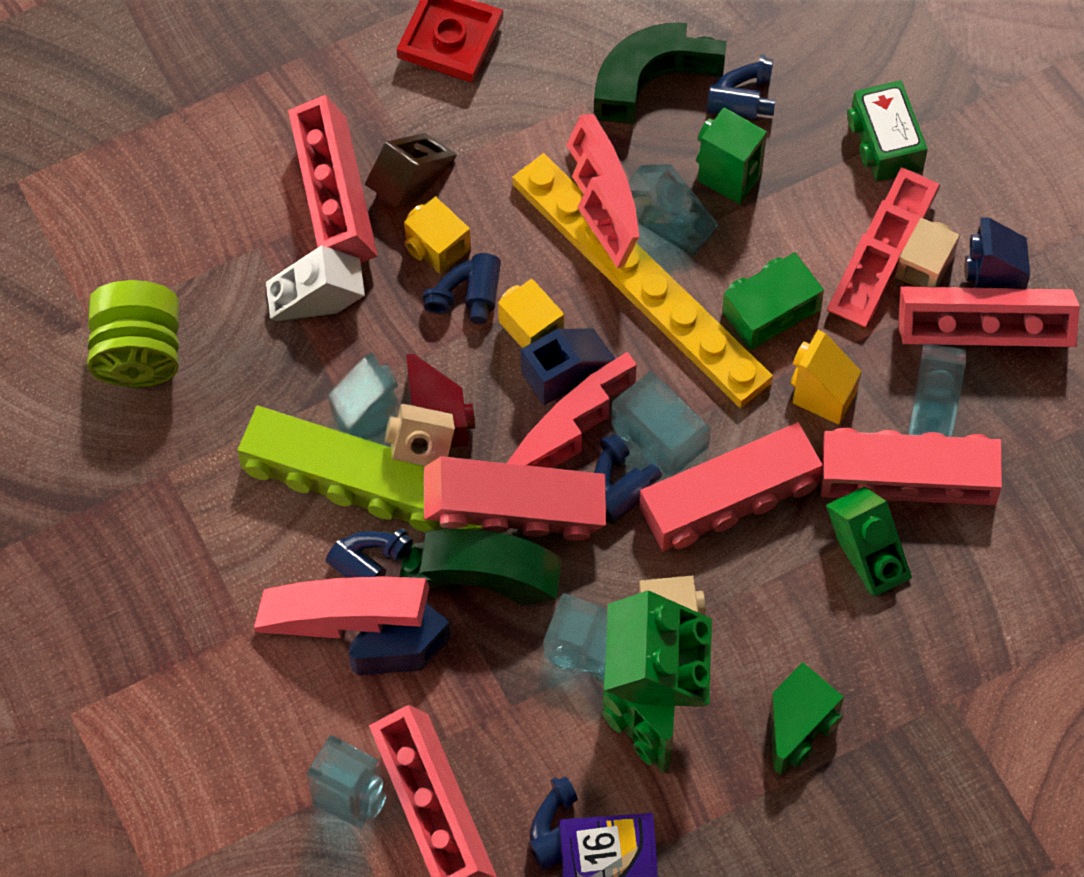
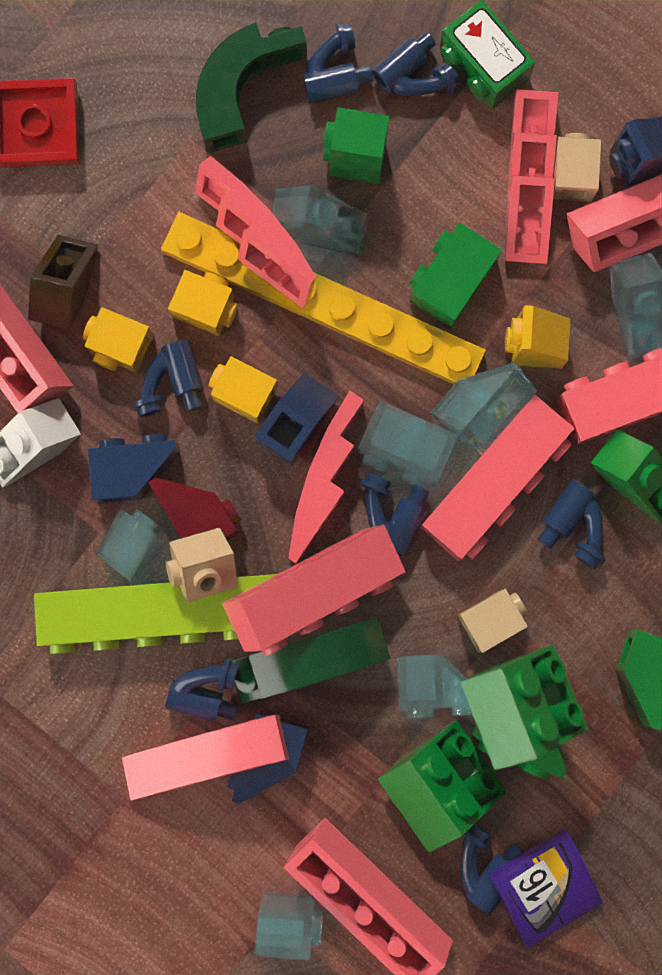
camera: 25 degrees left, 20 degrees up
none -> dark blue slope [88,434,180,504]
none -> yellow brick [168,270,238,336]
none -> dark blue plant [372,32,461,96]
none -> green slope [378,720,507,853]
none -> clear light blue slope [430,363,537,455]
none -> dark blue plant [537,480,606,570]

